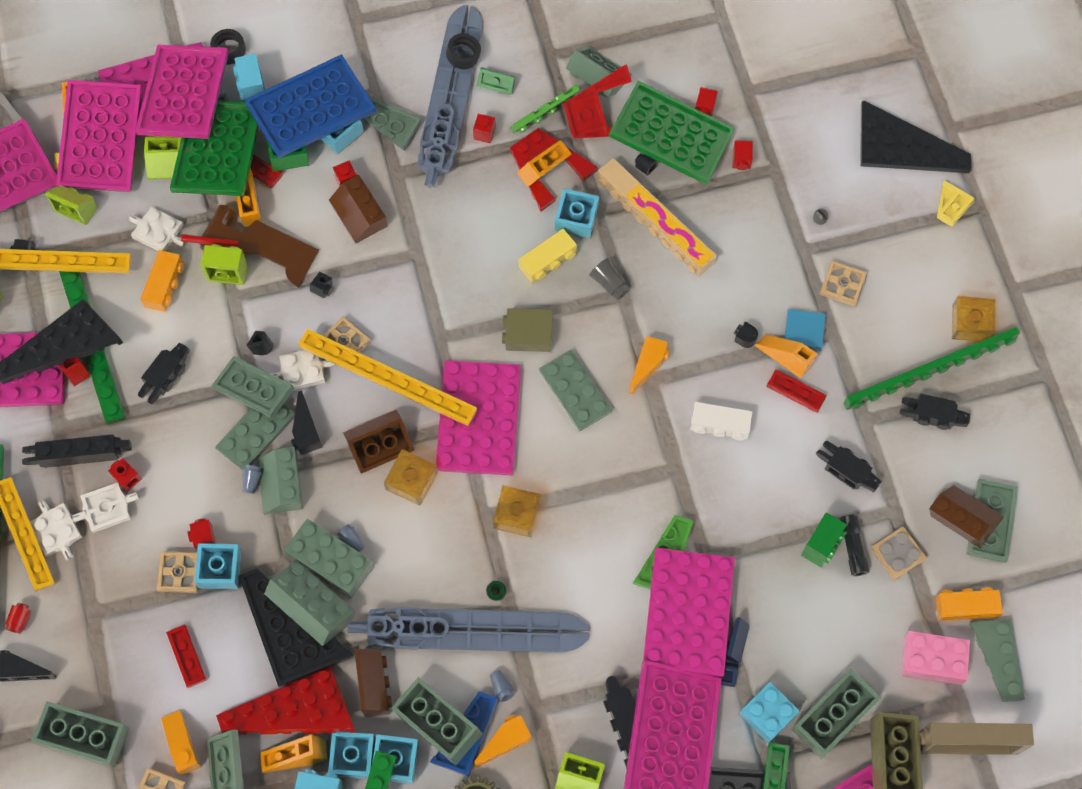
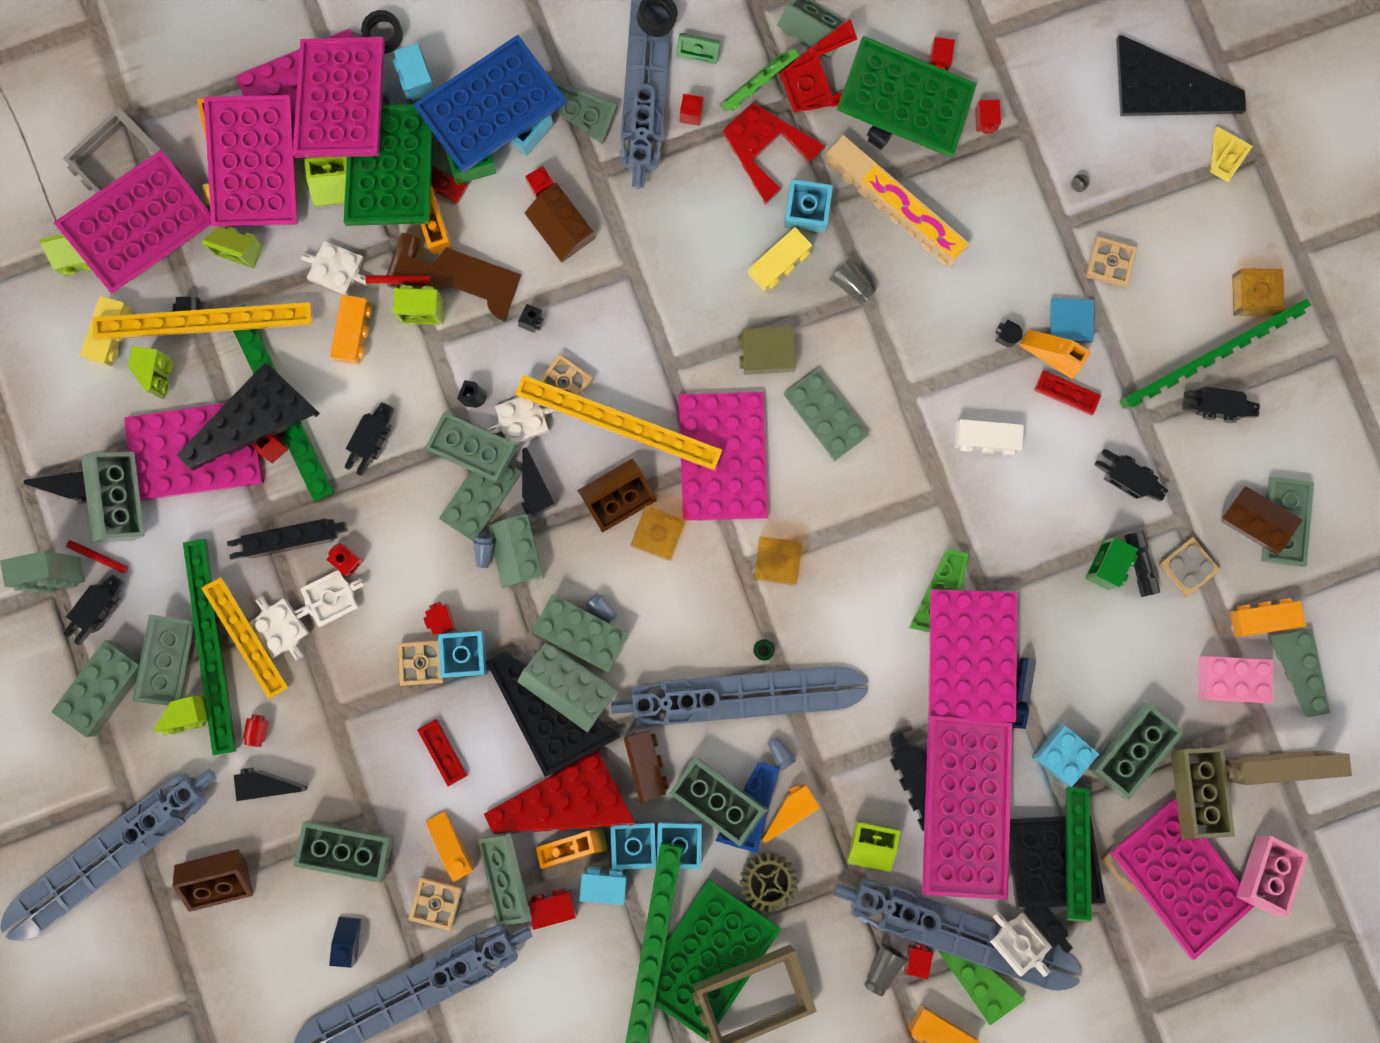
camera: 10 degrees left, 15 degrees up
light orange slope [517,140,571,187] -> none
light orange slope [629,336,670,394] -> none

